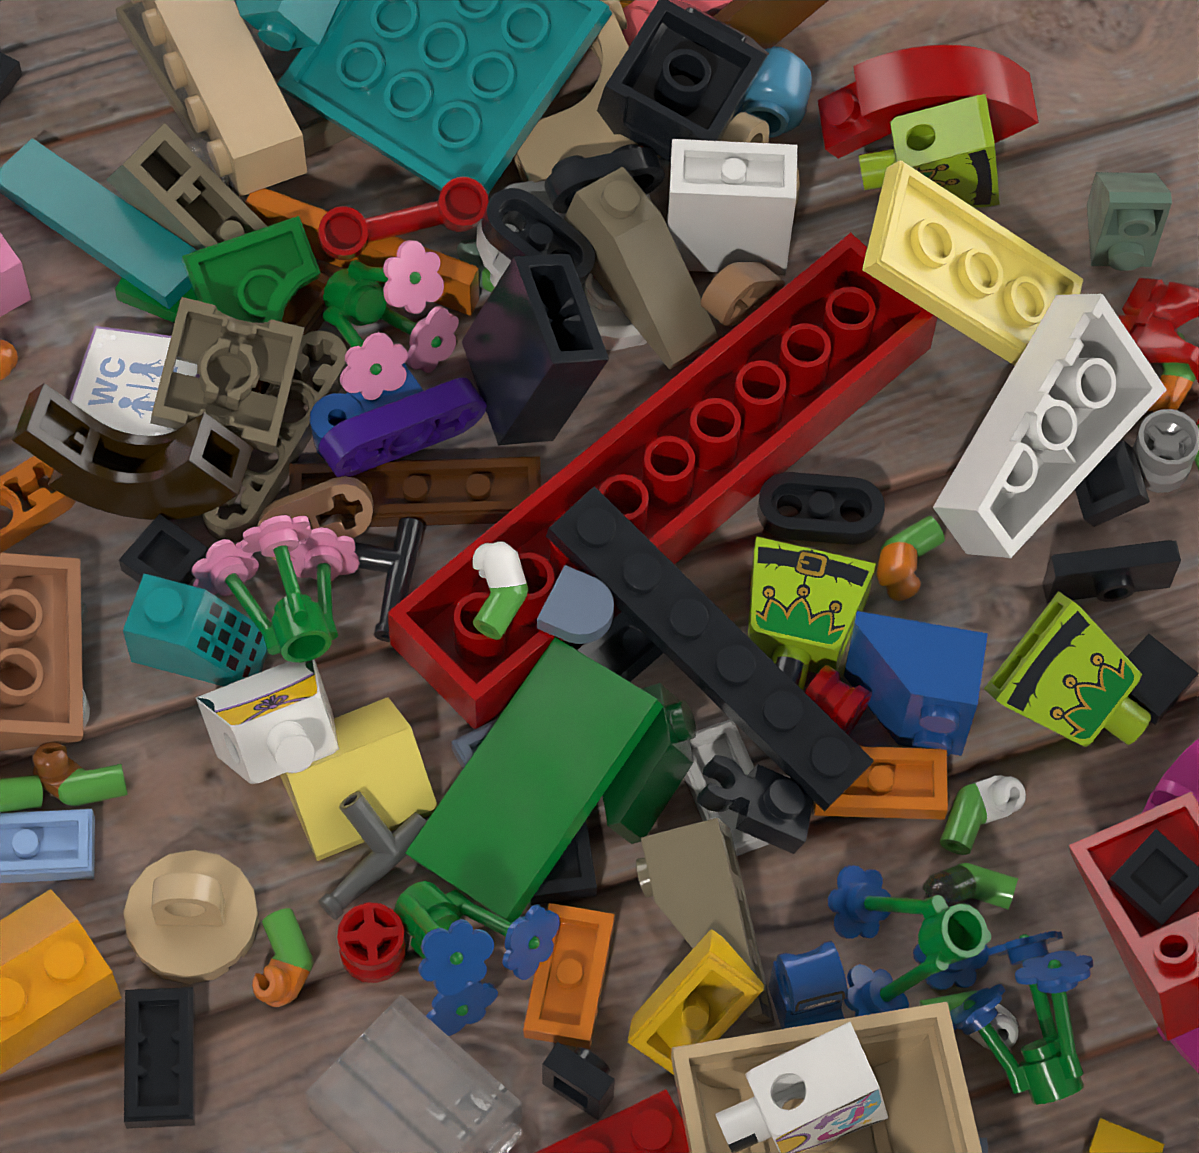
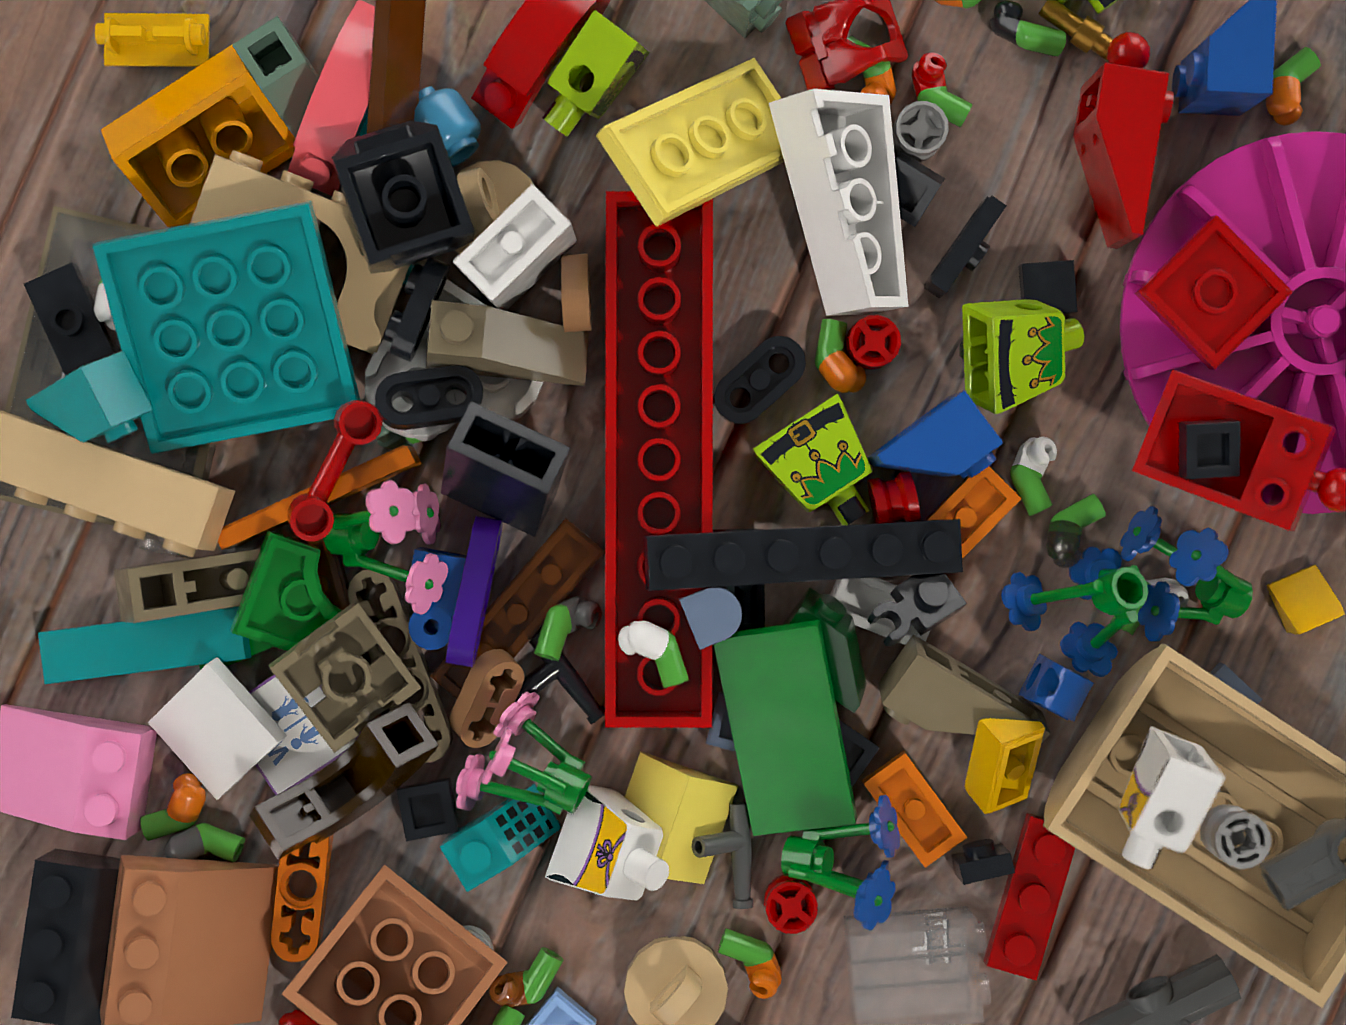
camera: 40 degrees left, 25 degrees up
none -> white tile [148,657,287,800]
none -> arm [534,597,602,661]
none -> red wheel [845,315,901,370]

